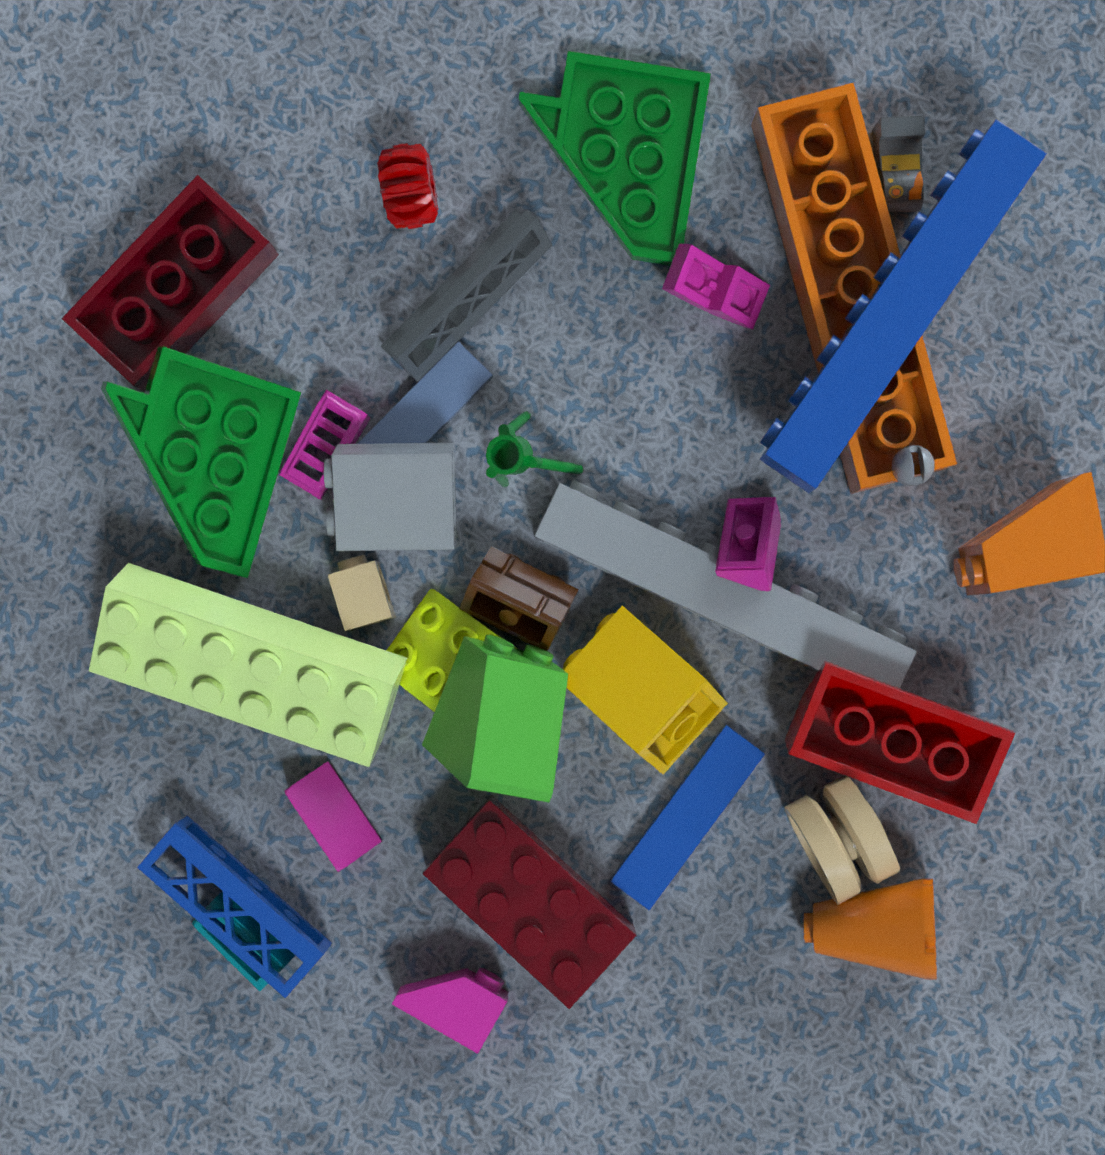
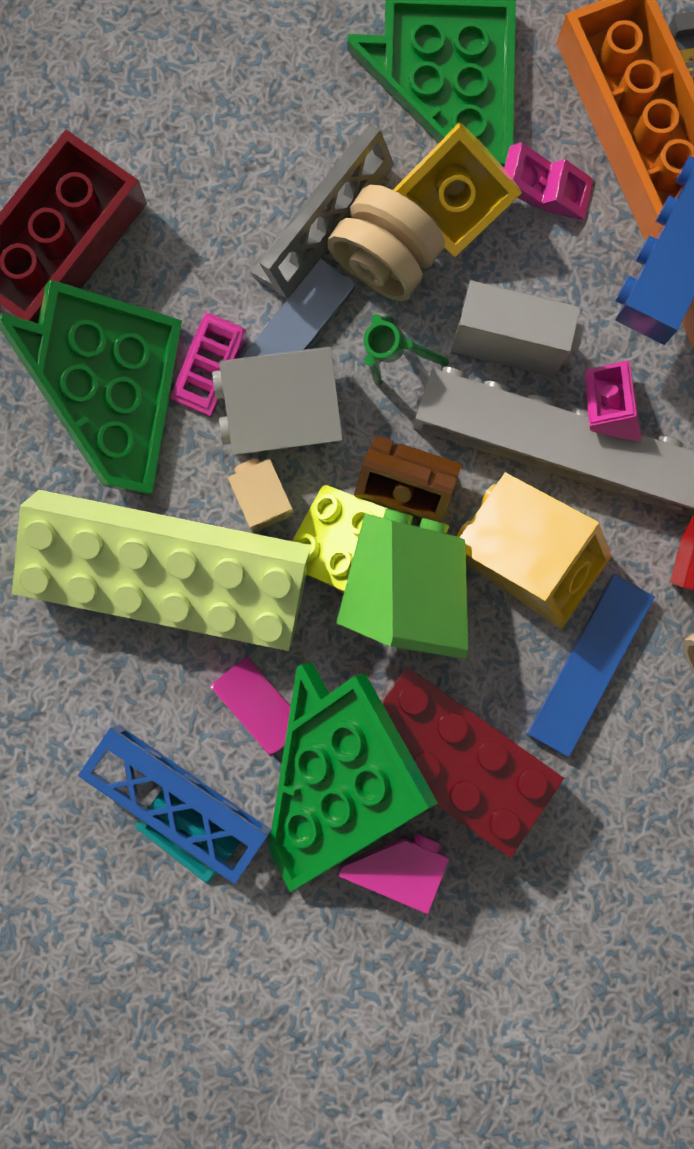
camera: 15 degrees left, 5 degrees down
red gear [377,143,439,229] -> none
none -> green wing [268,662,438,892]
none -> tan wheel [328,185,445,301]
none -> yellow brick [393,123,522,258]
none -> light grey brick [451,280,584,377]

